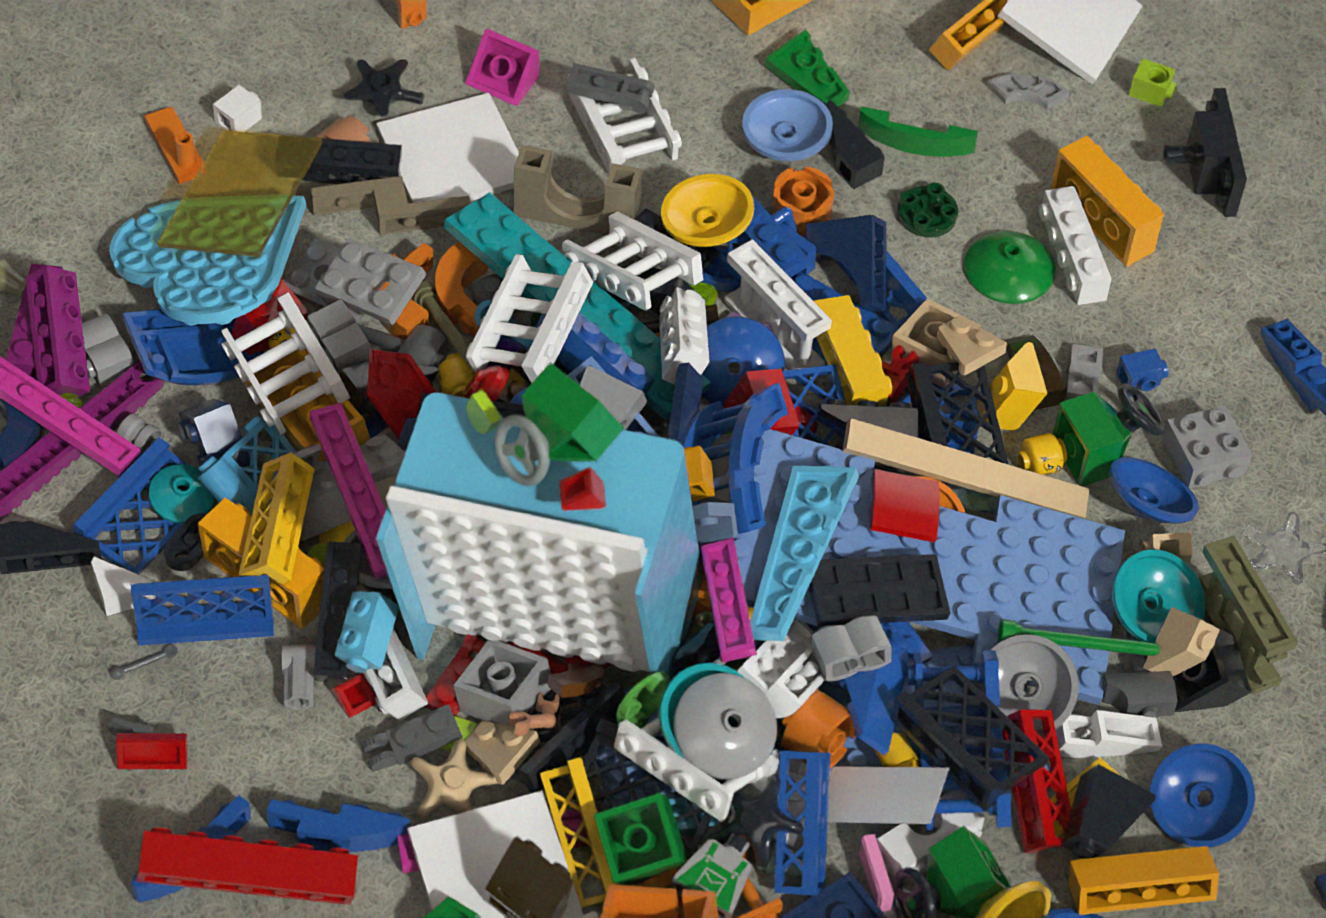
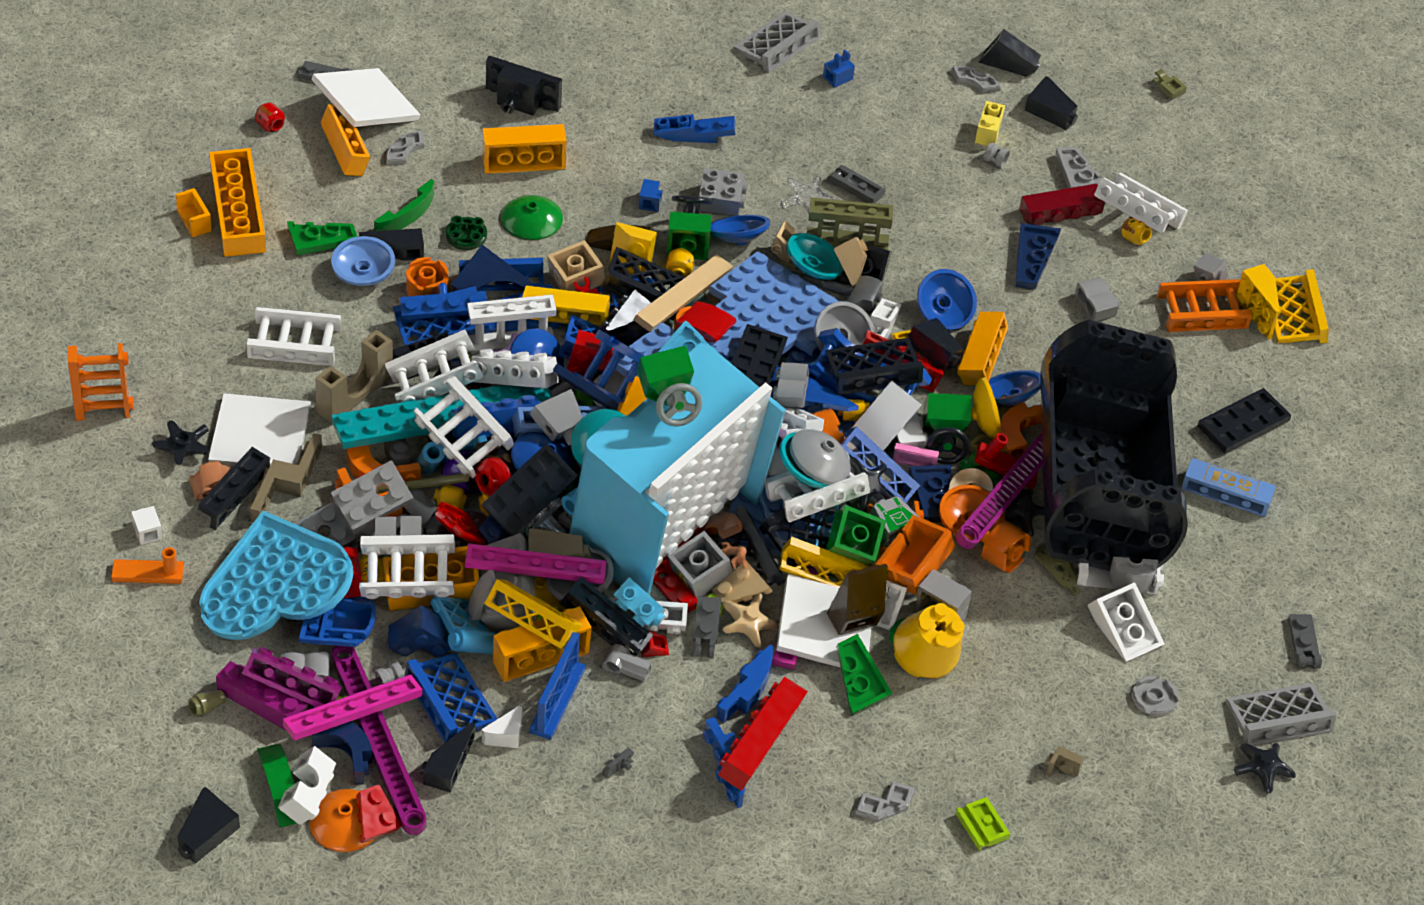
camera: 65 degrees left, 5 degrees down
dark grey hinge [110,644,177,680] -> none
red tile [116,733,188,769] -> none
teal dish [149,464,215,524] -> none
clear yellow piece [157,130,323,257] -> none
black plate [164,513,207,571] -> none
dark pink slope [465,28,539,106] -> none
lime tile [466,390,502,434] -> none
red slope [559,467,606,511] -> none
dark grey plate [566,63,655,114] -> none
bright green dish [616,672,671,728] -> none
yellow dish [661,174,754,247] -> none
tan wing [937,316,1007,376] -> none
green piece [997,619,1160,656] -> none
white brick [1039,186,1112,305] -> none
light grey slope [1065,344,1103,401] -> none
lime brick [1129,58,1177,107] -> none

